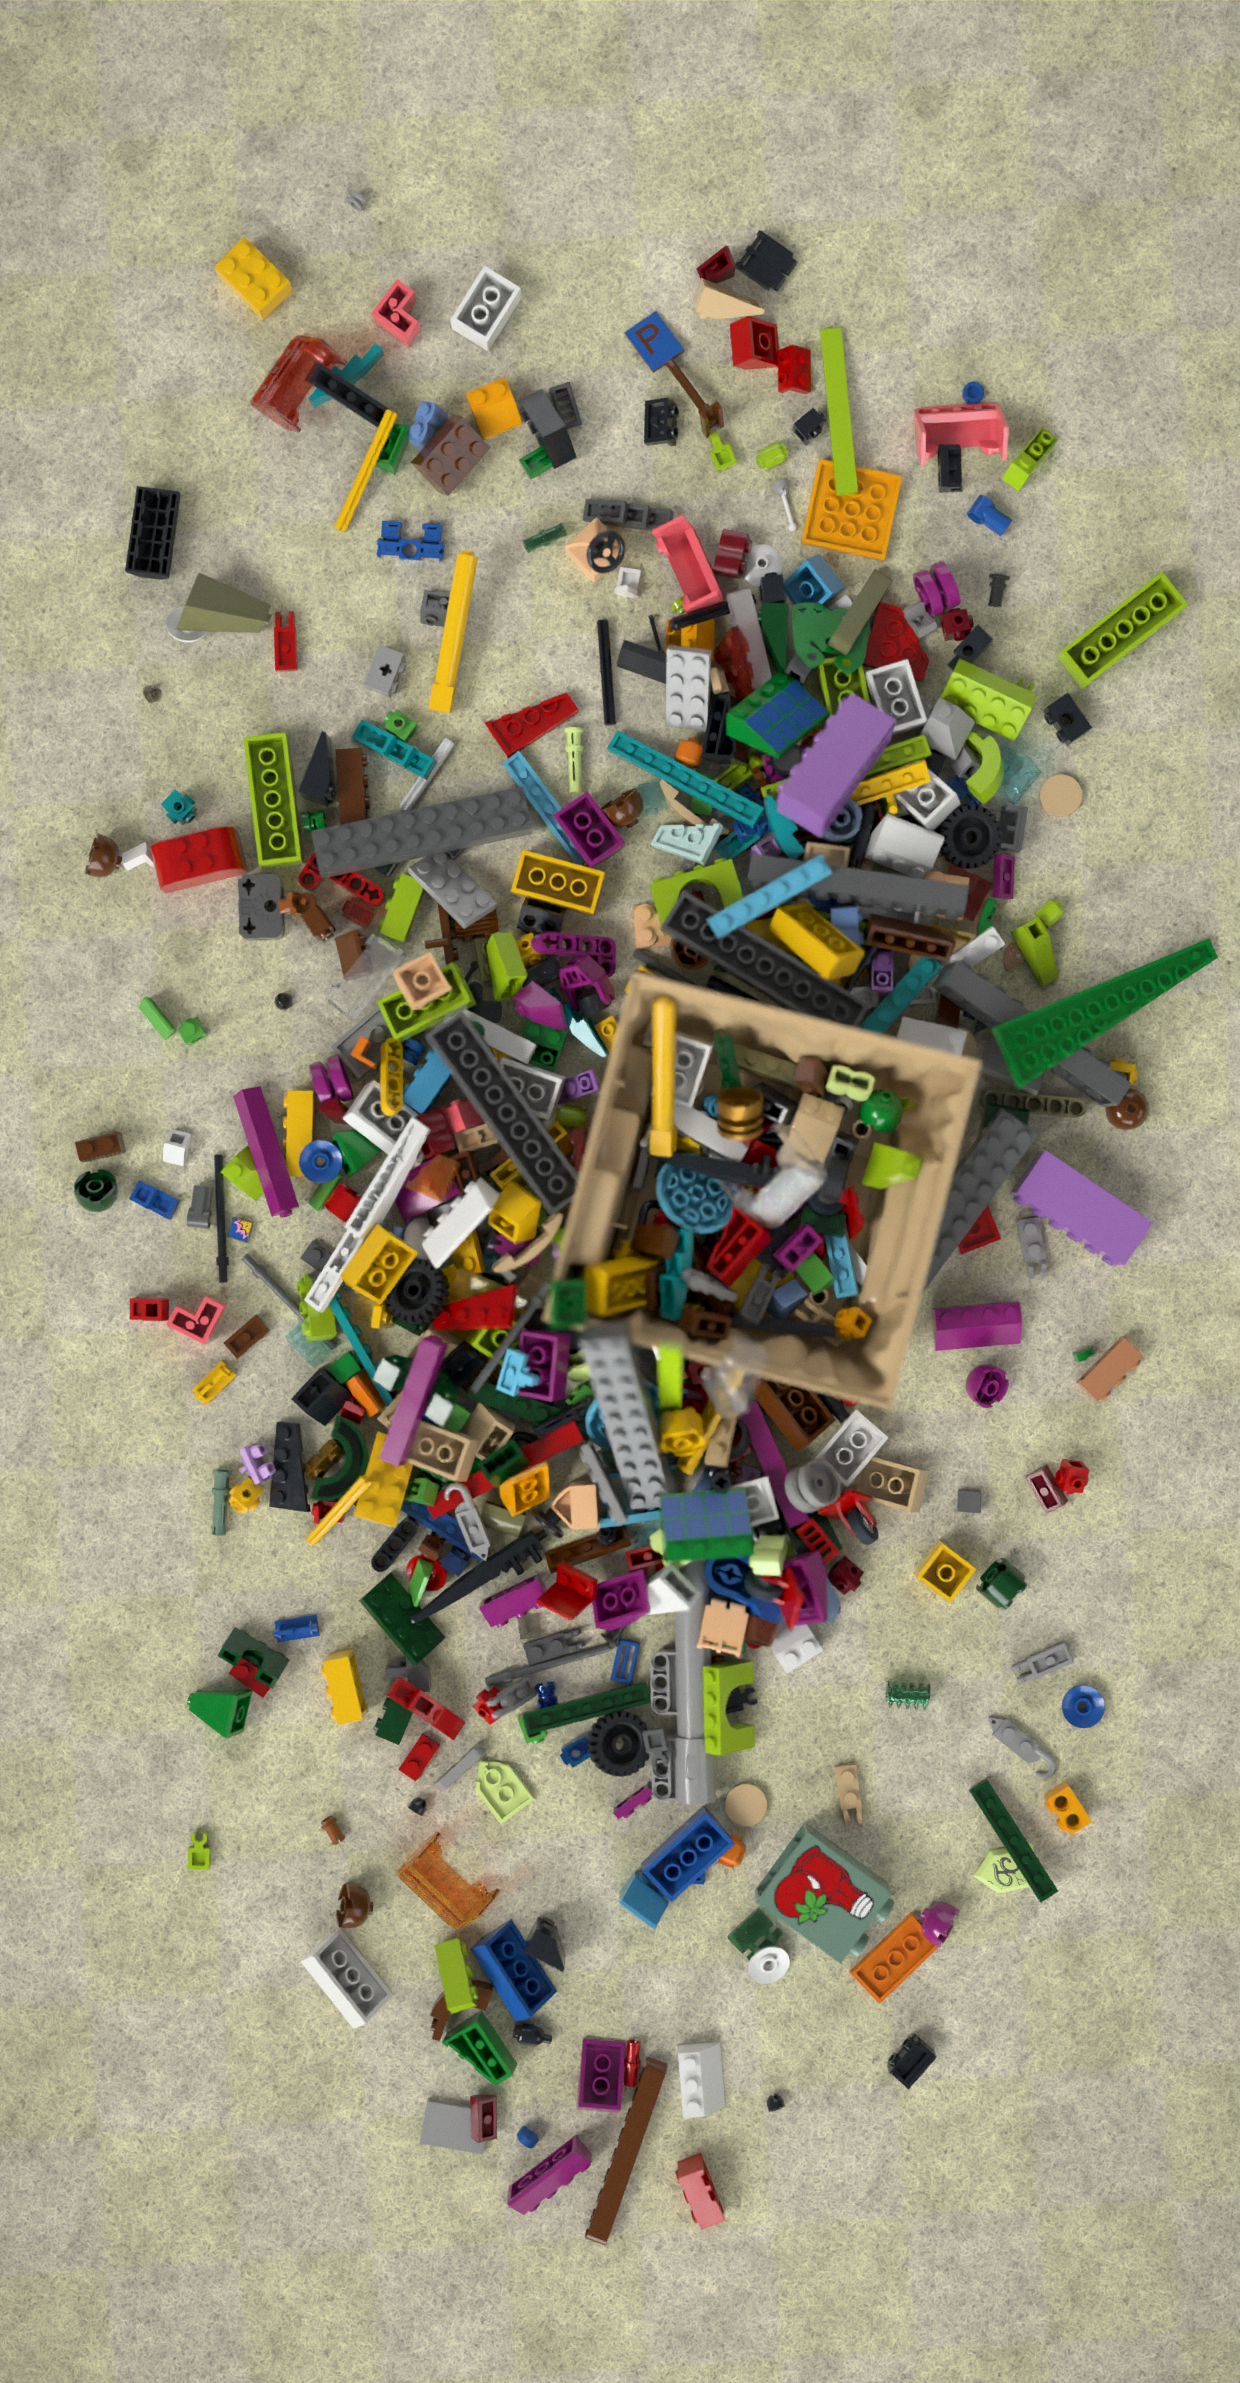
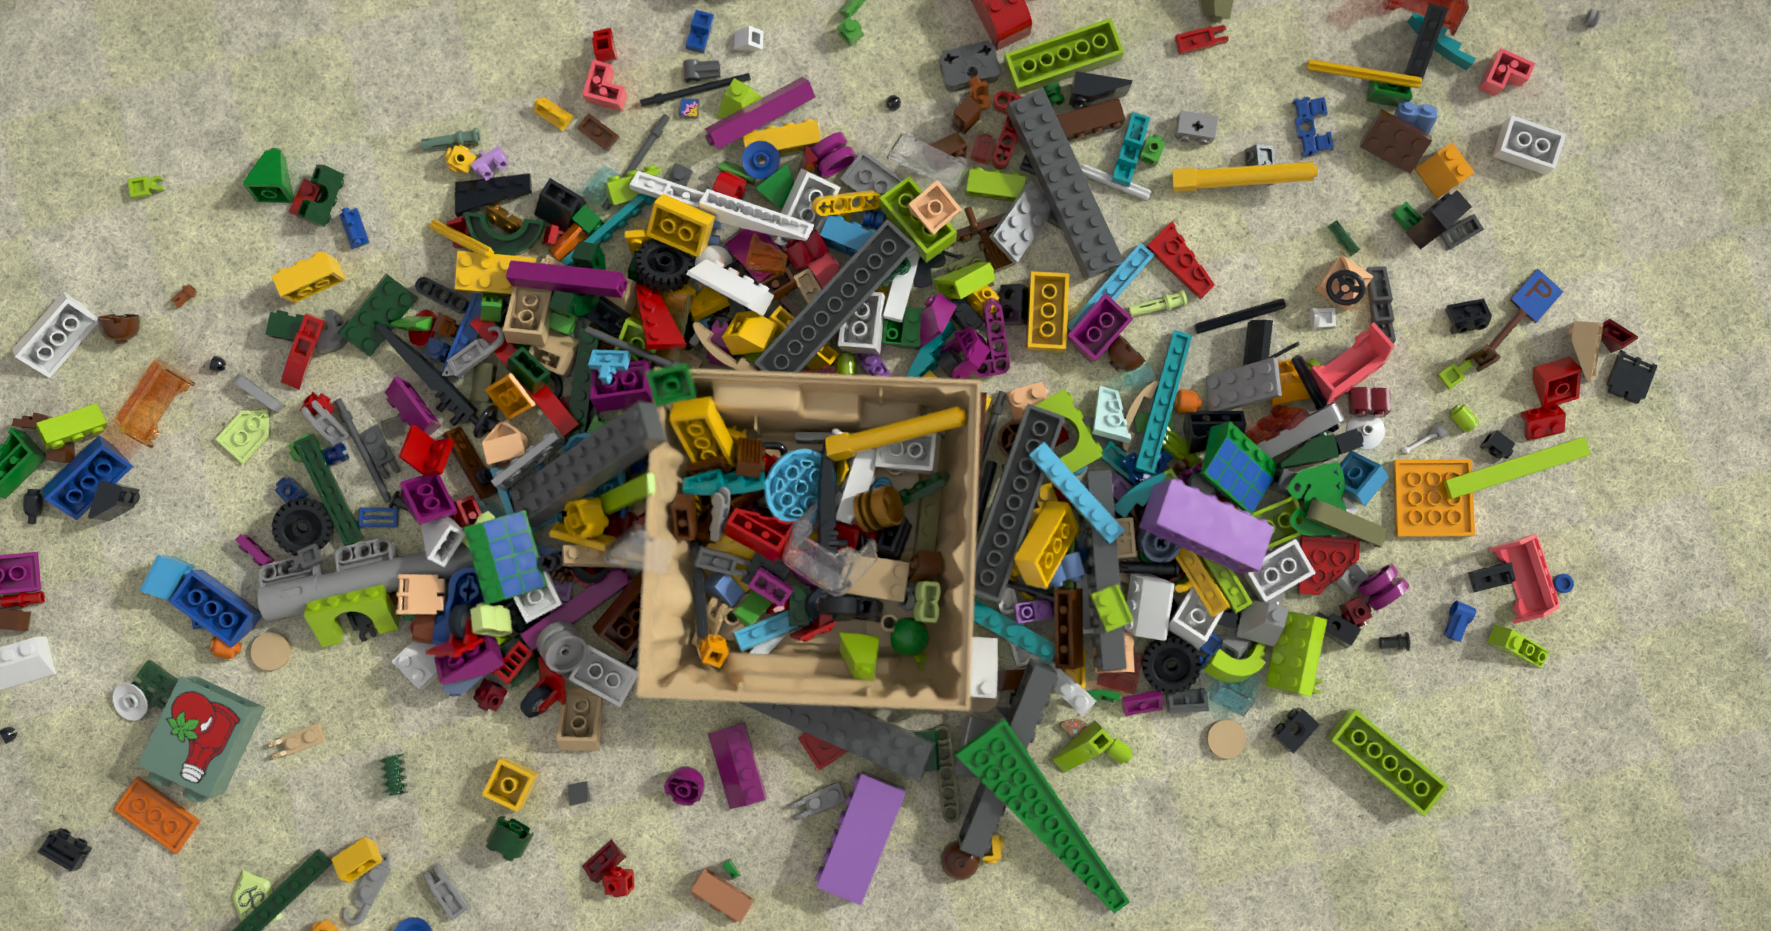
camera: 75 degrees right, 5 degrees down
orange panel [350,1036,379,1070] -> none
red plate [398,1733,440,1782] -> none
black pin [532,1395,592,1439] -> none
tan slope [710,668,729,695] -> none
magenta cylinder [920,1902,960,1948] -> none
none -> yellow brick [332,837,383,883]
none -> lime plate [1090,584,1134,632]

